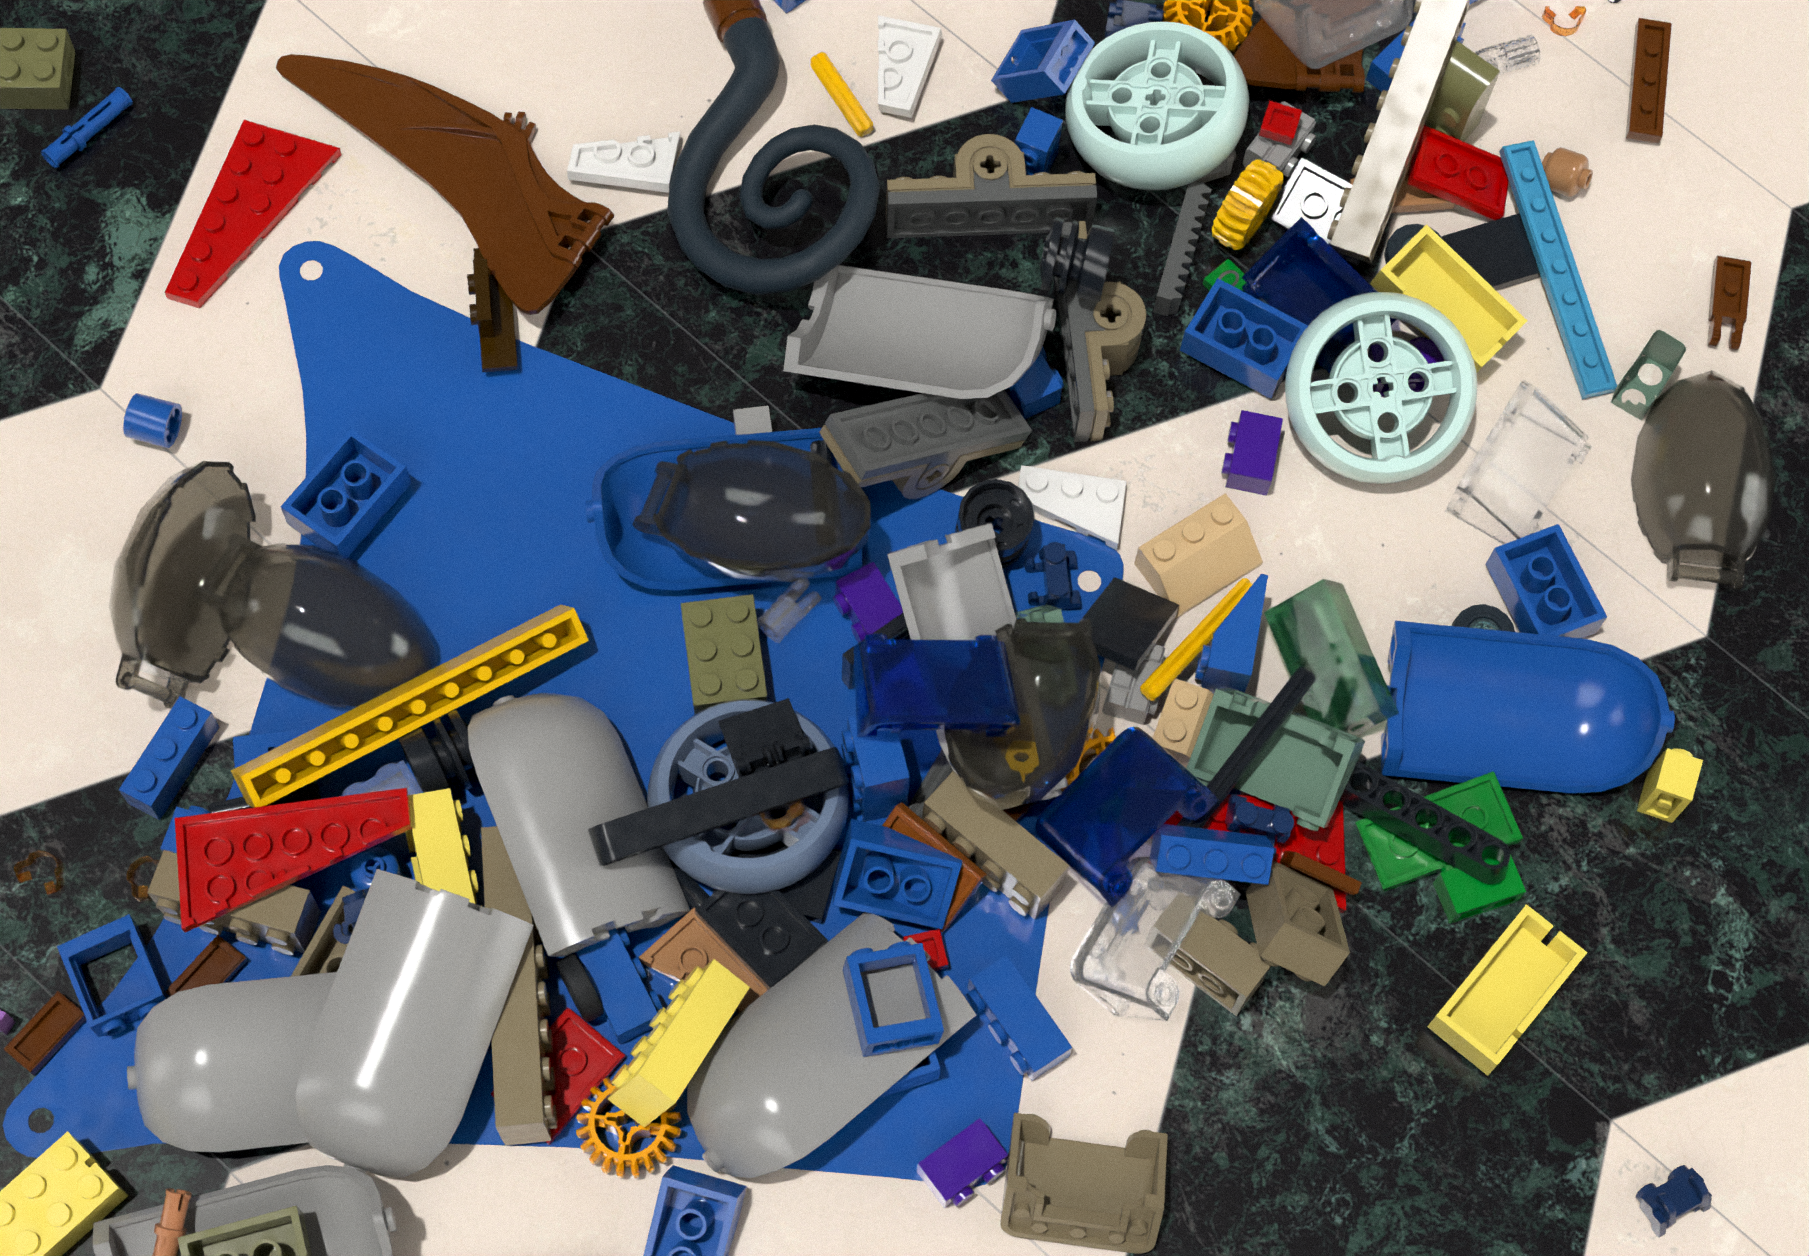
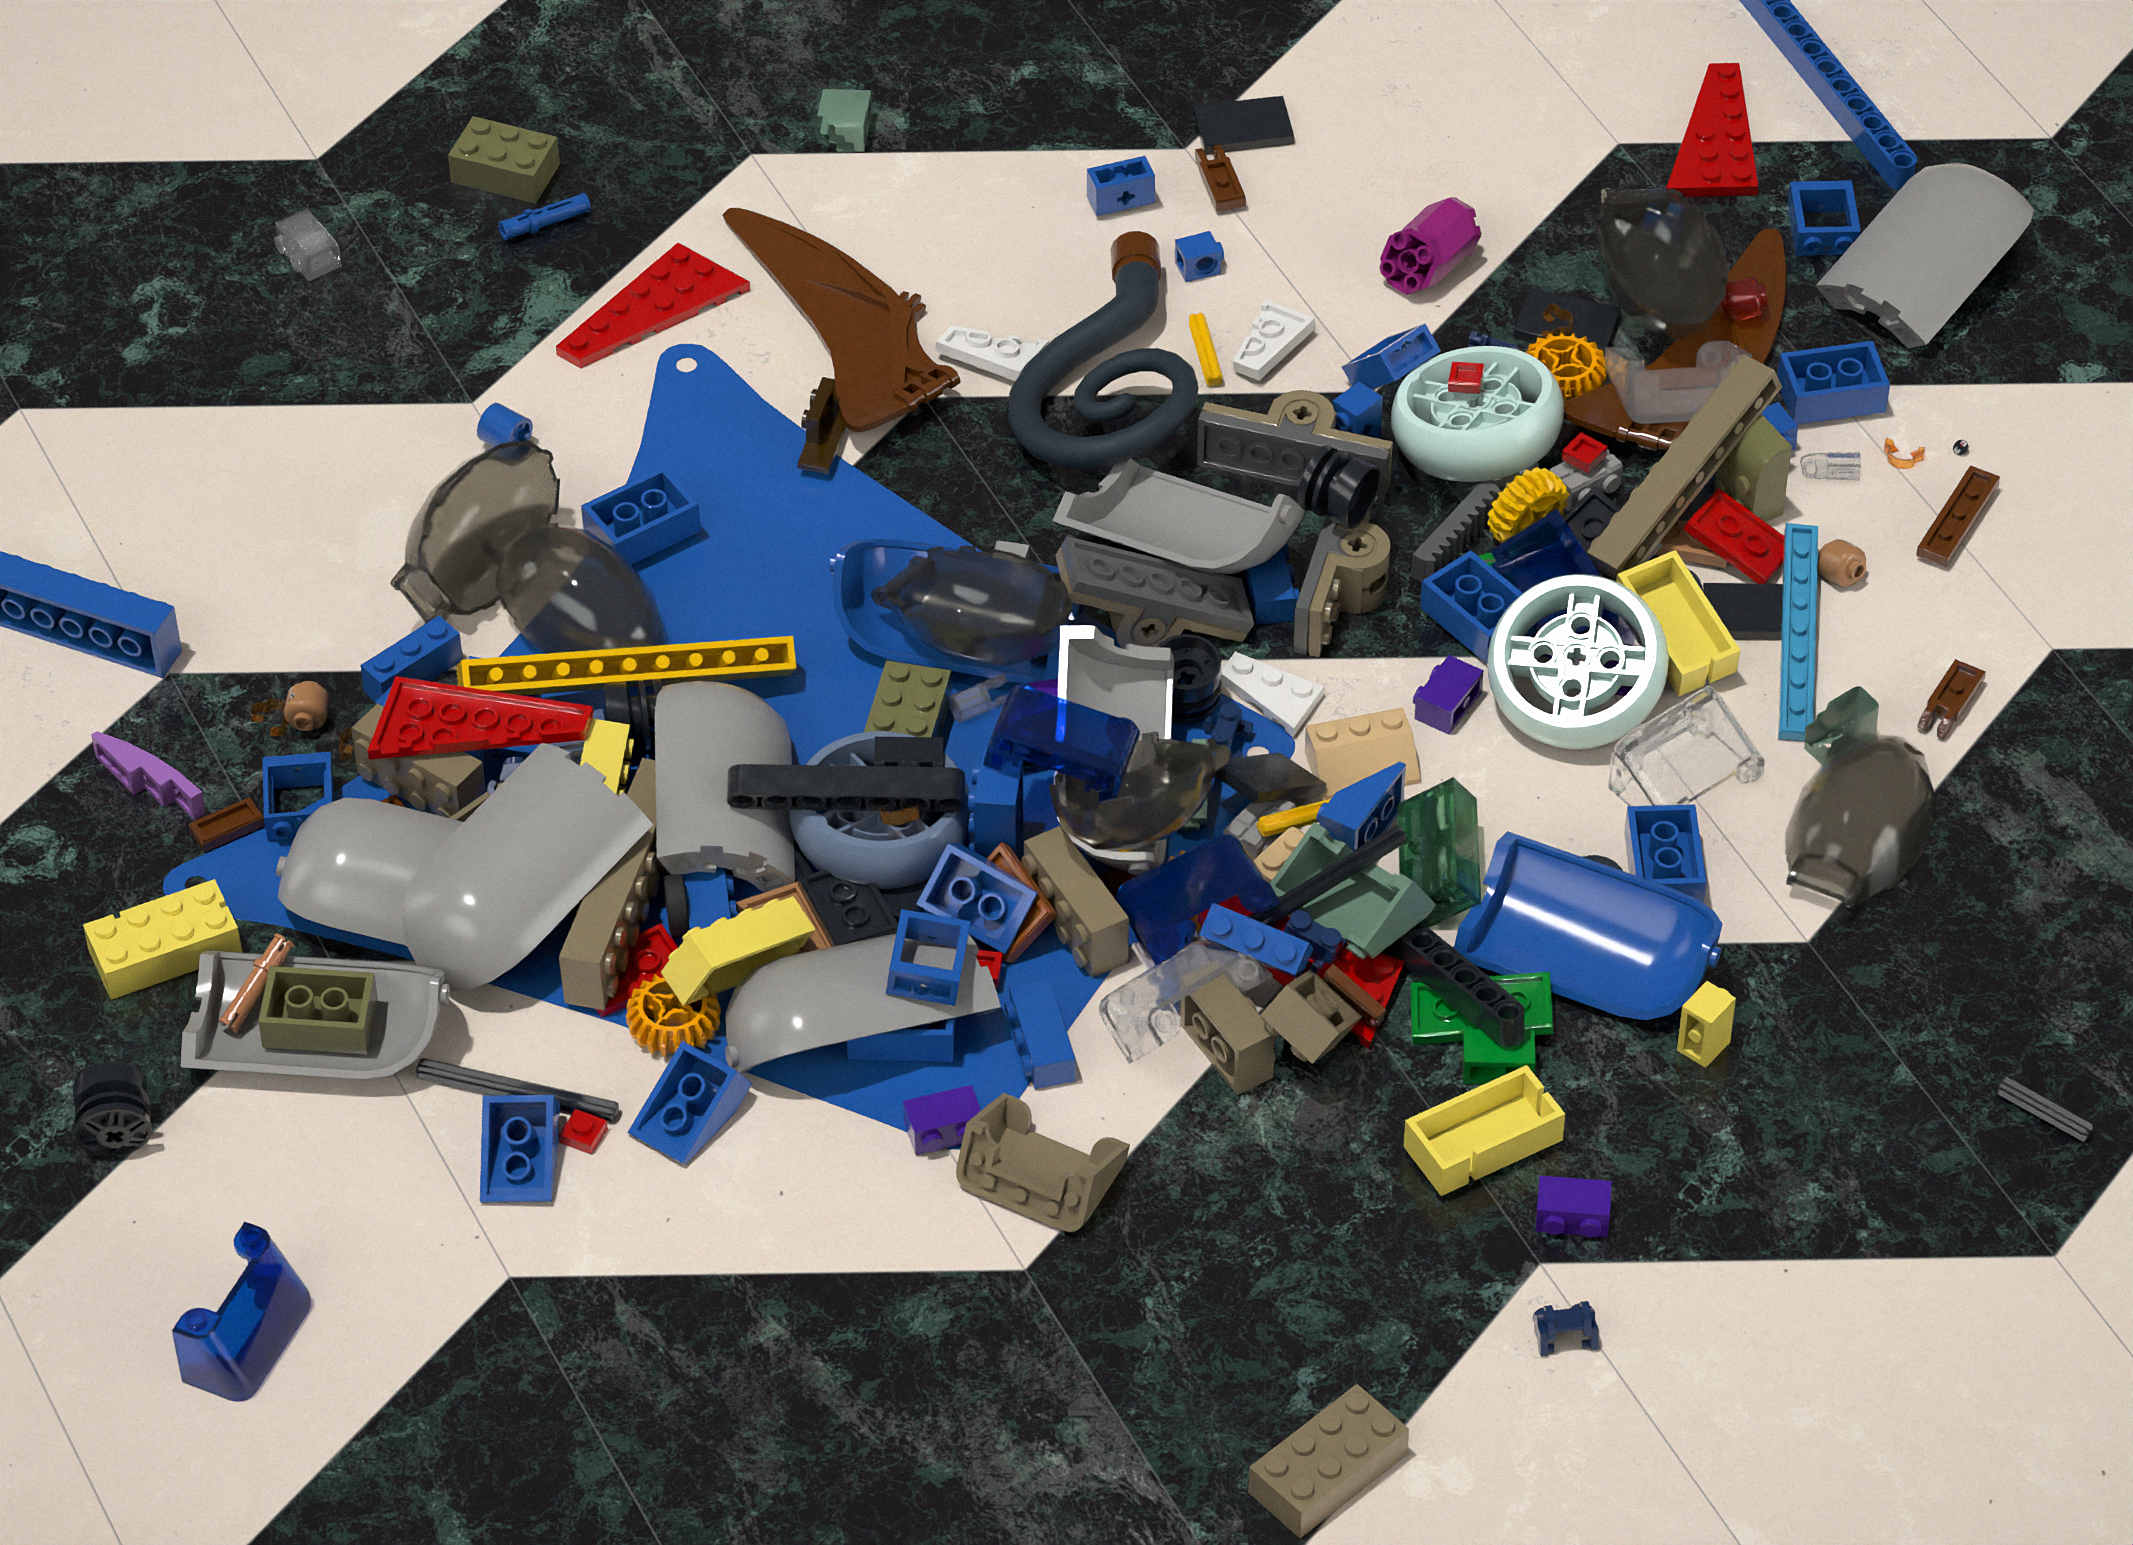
camera: 25 degrees right, 20 degrees down
none -> medium nougat head [284,681,330,731]
none -> red tile [1448,362,1485,394]
none -> dark purple brick [1535,1175,1611,1237]

